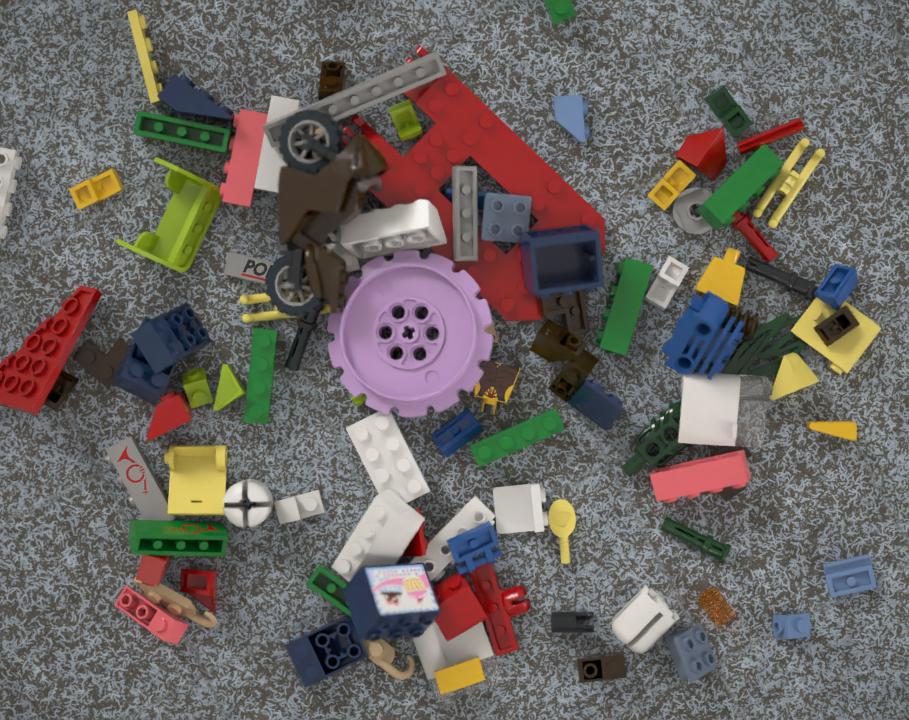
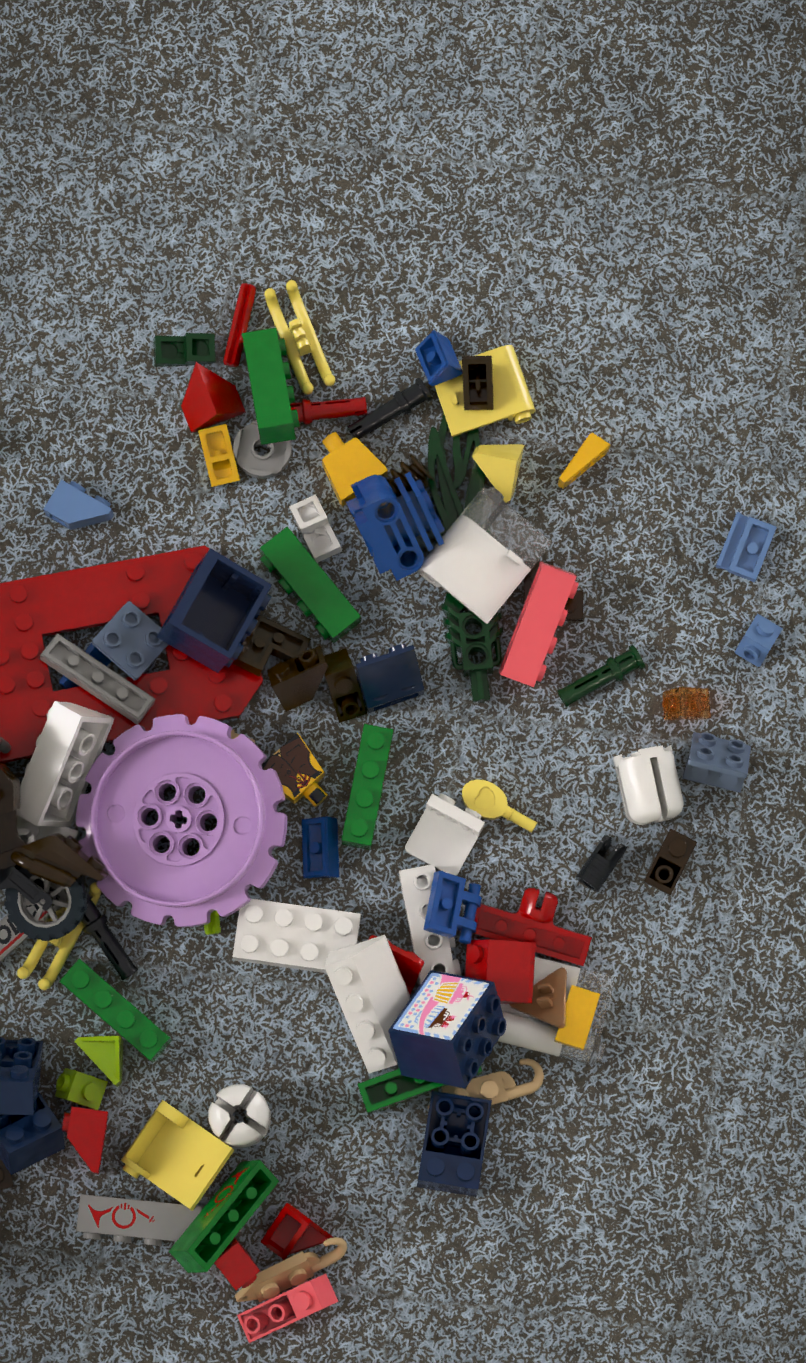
camera: 60 degrees left, 10 degrees down
white slope [274,490,325,524] -> none
none -> medium nougat piece [509,967,567,1029]

